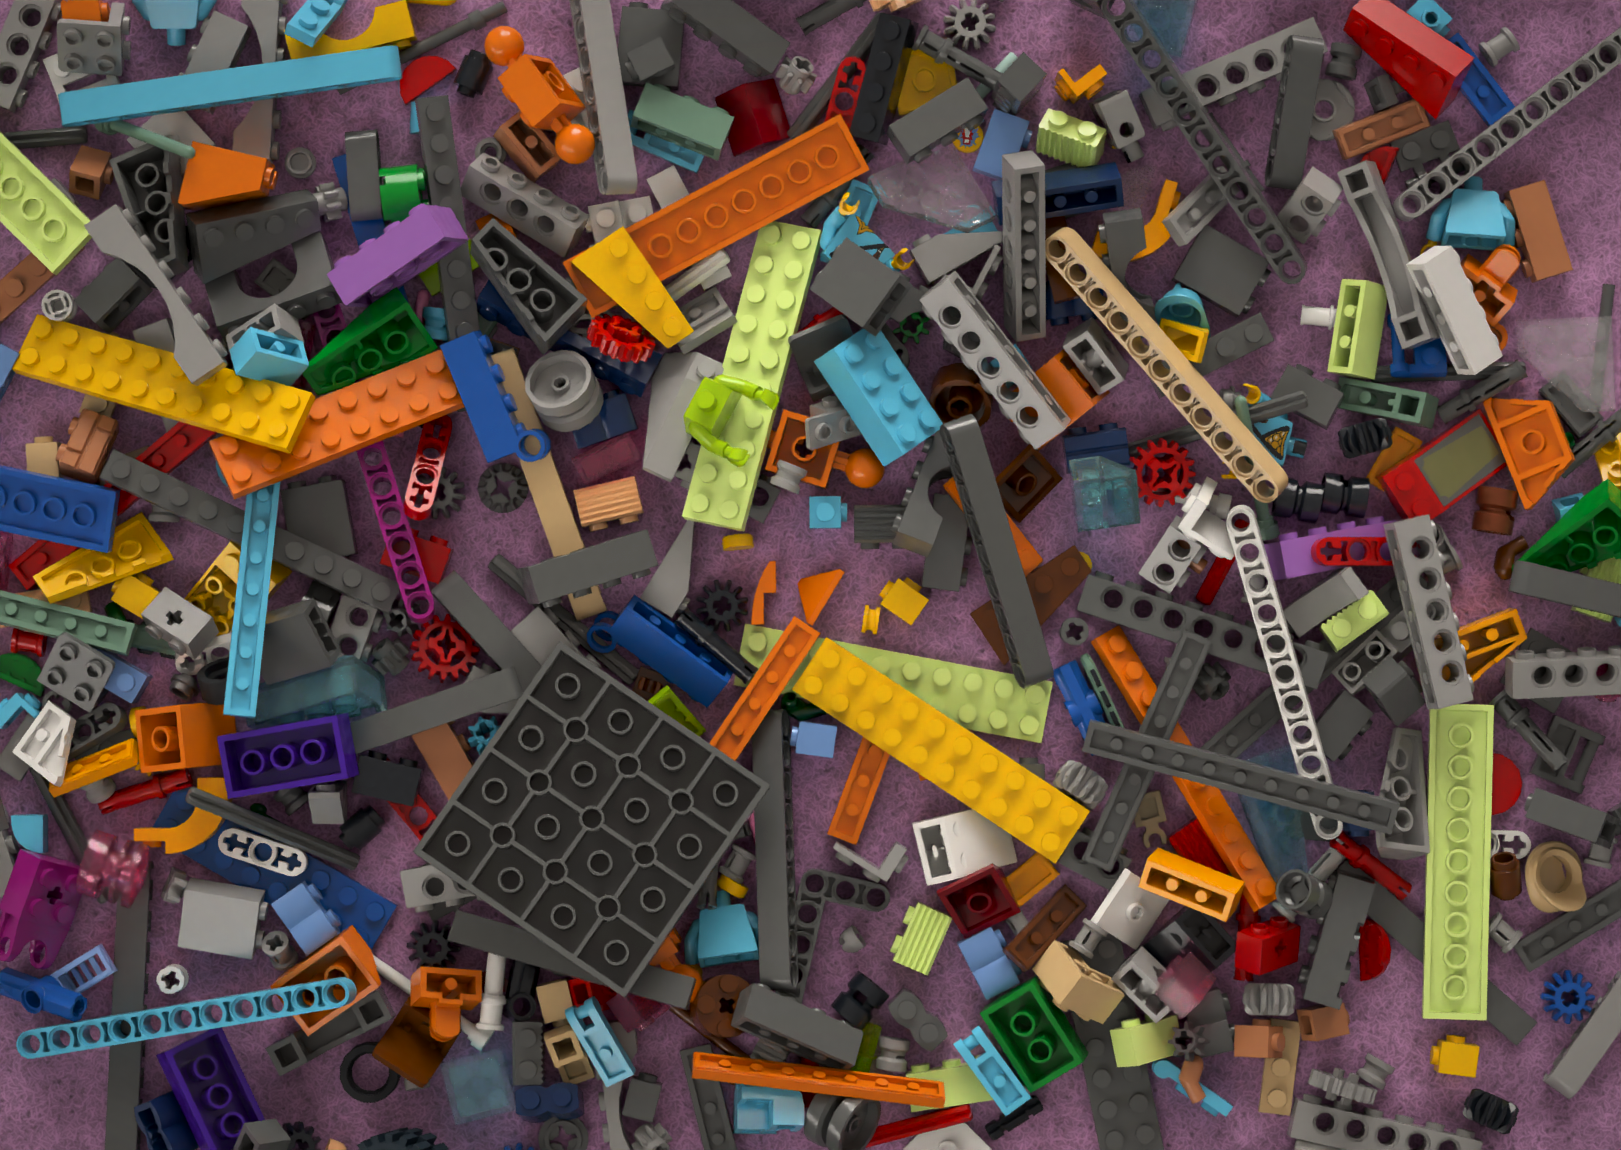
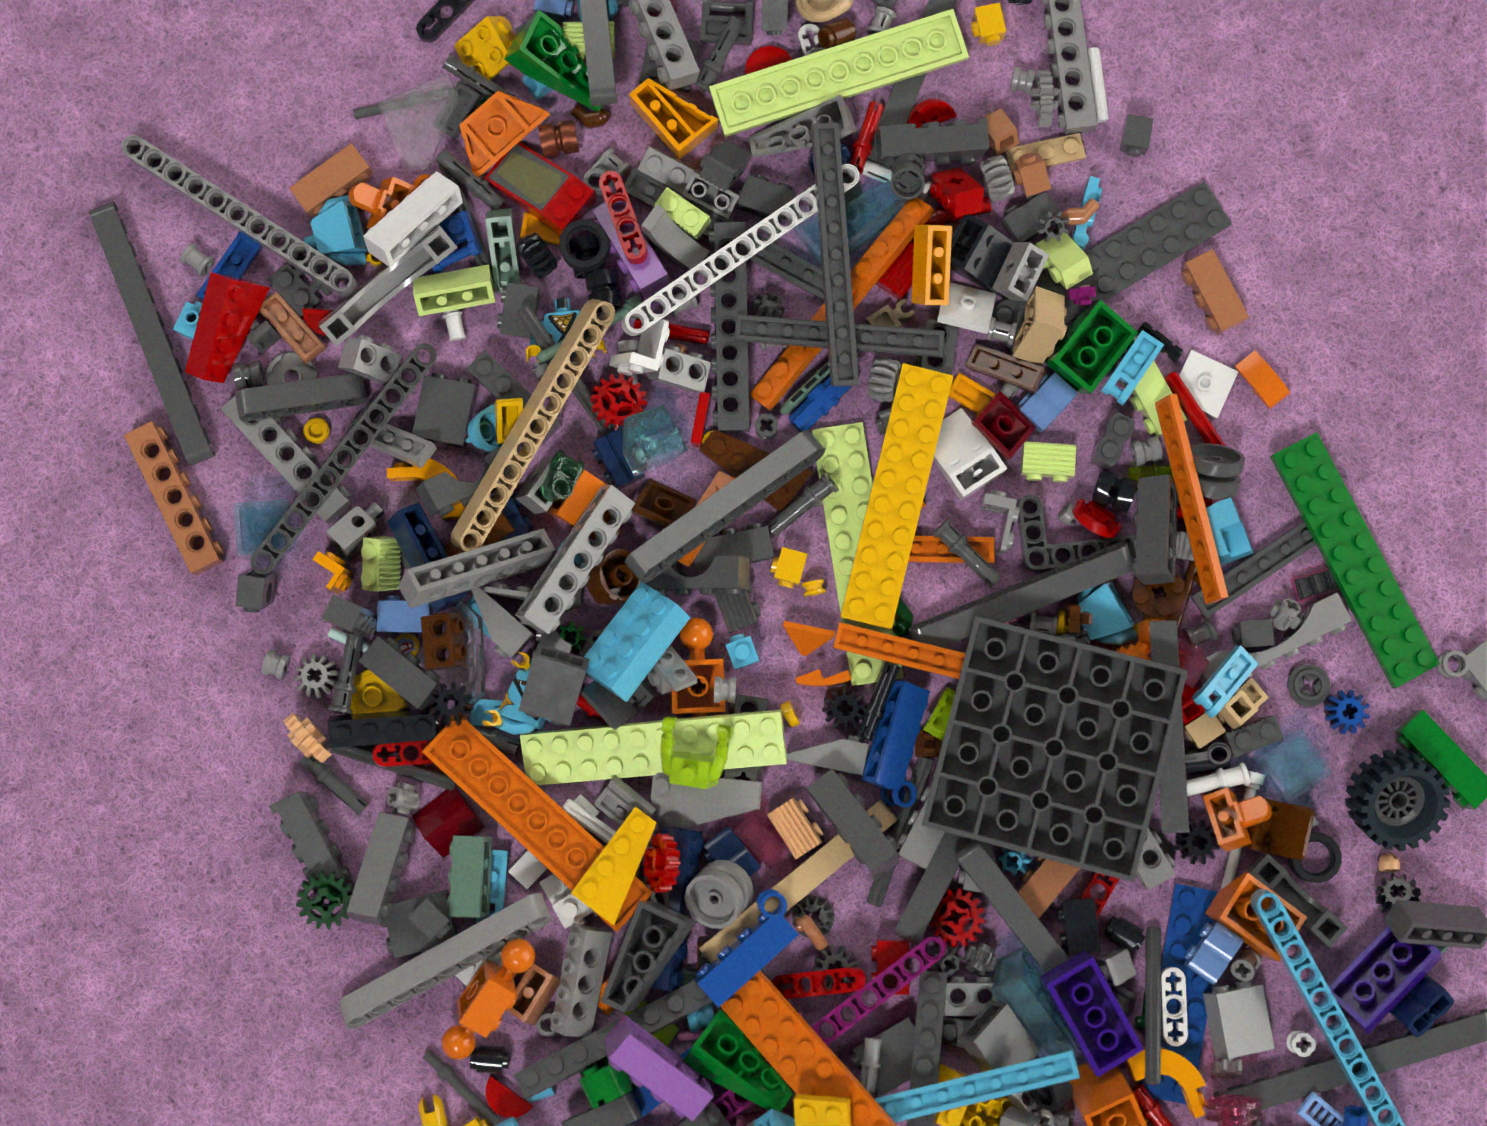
camera: 100 degrees left, 5 degrees down
dark blue brick [515,1082,584,1123] -> none
medium blue brick [790,721,837,758] -> none
clear pink brick [1155,952,1217,1019] -> none
light grey brick [1383,514,1474,709] -> none
none -> yellow tile [303,418,330,444]
none -> reddish brown brick [421,612,467,670]
none -> black gear [428,682,473,728]
none -> clear green piece [541,449,584,502]
none -> black tyre [559,219,609,272]
none -> red tile [690,392,711,448]
none -> dark grey pin [767,472,839,536]
none -> nougat arm [794,915,828,950]
none -> light grey axle [859,1037,882,1093]
none -> dark grey pin [932,518,1002,588]
none -> reddish brown tile [1064,603,1092,633]
none -> magenta plate [1065,285,1096,306]
none -> red tile [1072,499,1122,538]
none -> dark grey bush [1183,618,1218,650]

